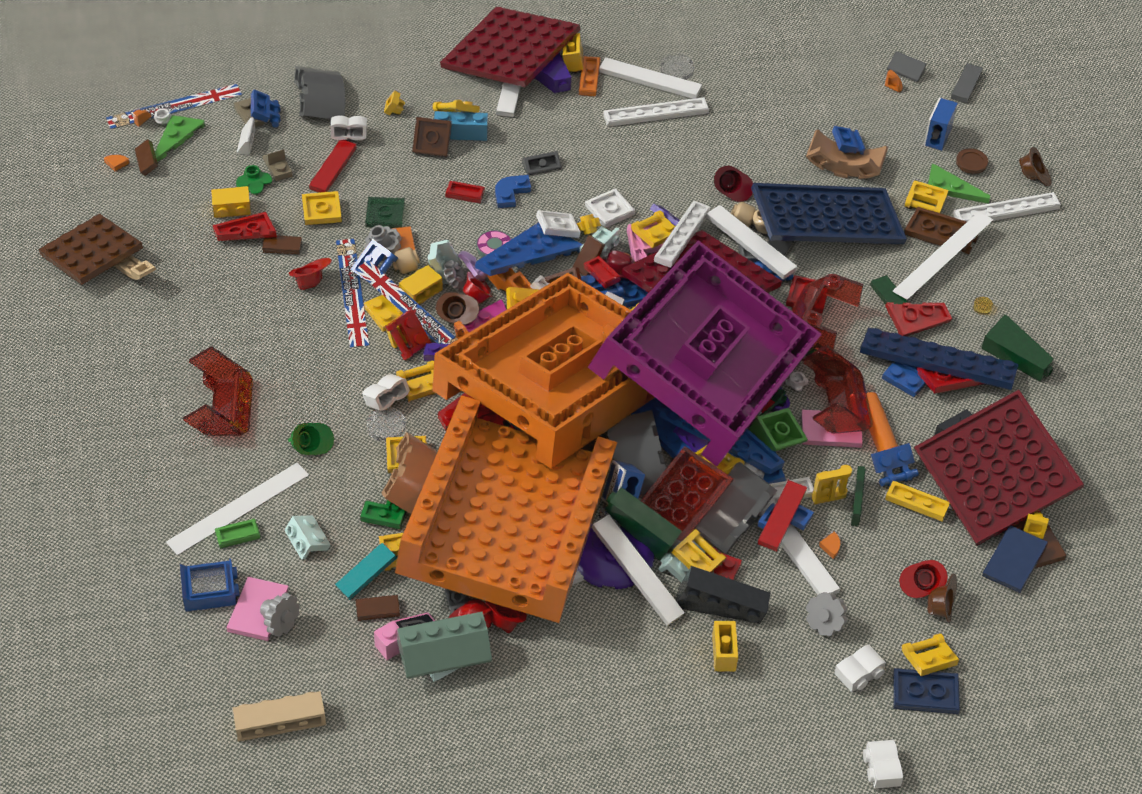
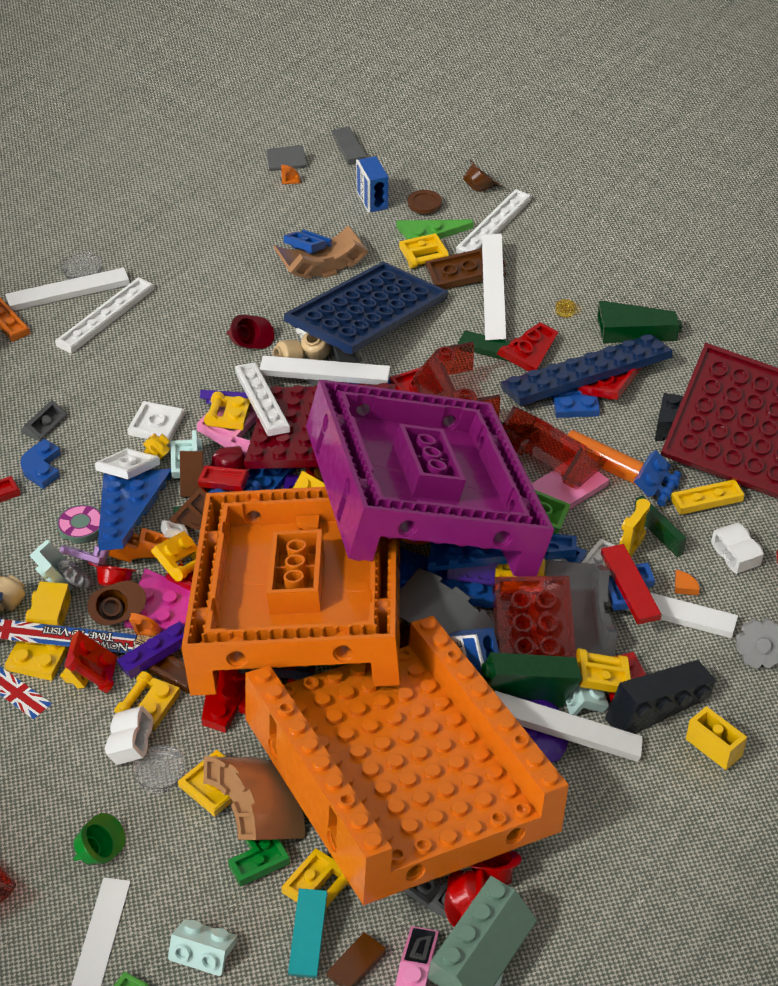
camera: 40 degrees left, 5 degrees down
none -> white brick [711,522,764,574]

